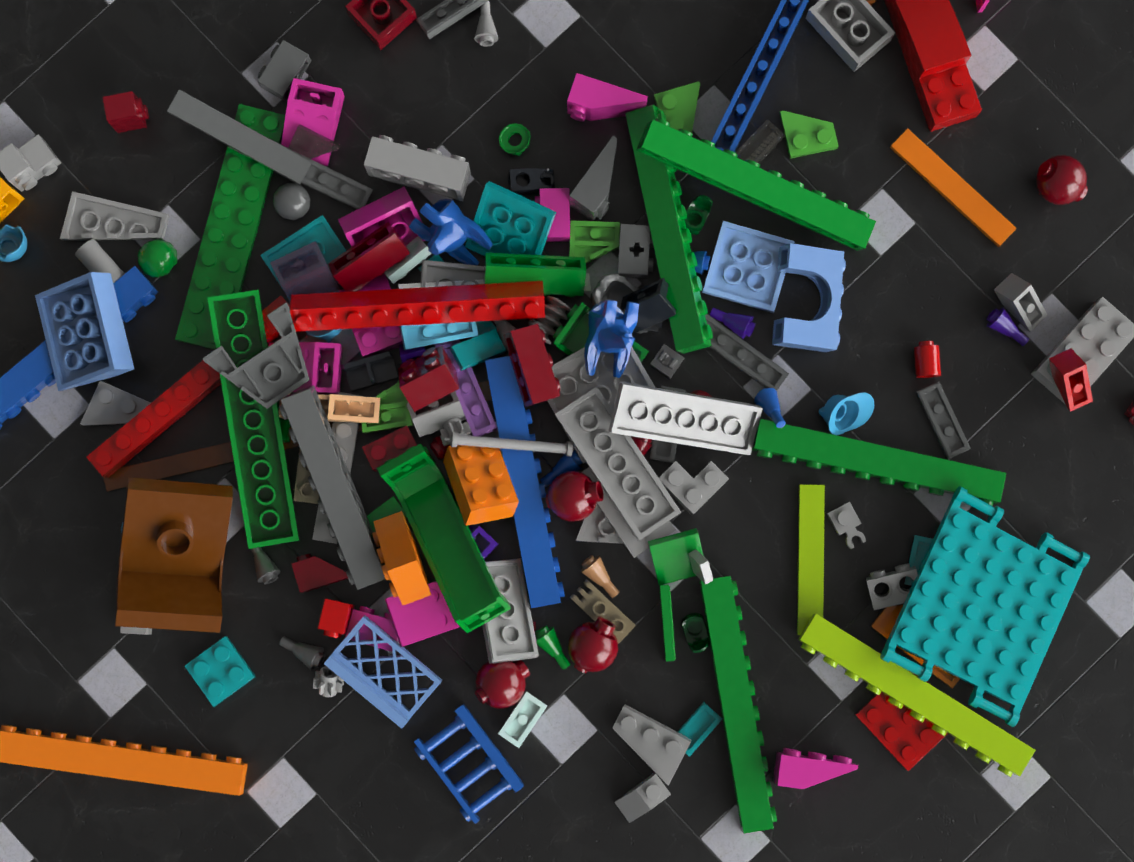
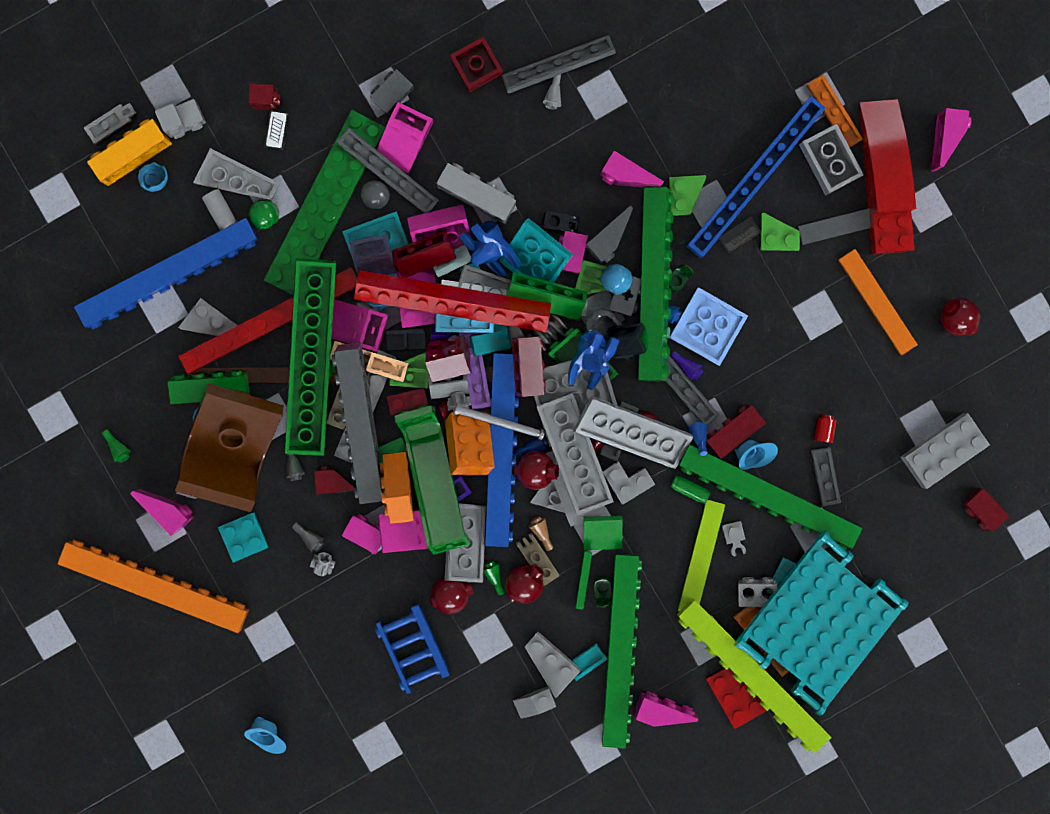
camera: 10 degrees right, 5 degrees up
medium blue slope [35,272,134,391] -> none
dark grey tile [167,90,312,185] -> none
dark grey wing [202,303,309,409] -> none
clear smoke tile [288,125,341,159] -> none
red brick [318,599,355,638] -> none
medium blue fence [324,615,442,729] -> none
light aqua plate [498,692,547,748] -> none
green piece [499,123,531,156] -> none
green brick [636,118,876,251] -> none
flat silver tile [650,344,684,379] -> none
light grey tile [688,550,713,585] -> none
medium blue arch [772,243,846,352] -> none
dark purple cone [987,308,1029,346] -> none
light grey slope [994,273,1048,332] -> none
red slope [1049,348,1093,412] -> none
none -> green cone [102,429,131,463]
none -> dark pink slope [130,489,194,536]
none -> green brick [168,369,250,404]
none -> tile [264,109,290,151]
none -> dark azure hair [601,264,633,295]
none -> green piece [670,475,711,504]
none -> dark red brick [706,405,766,459]
none -> dark grey tile [798,209,870,245]

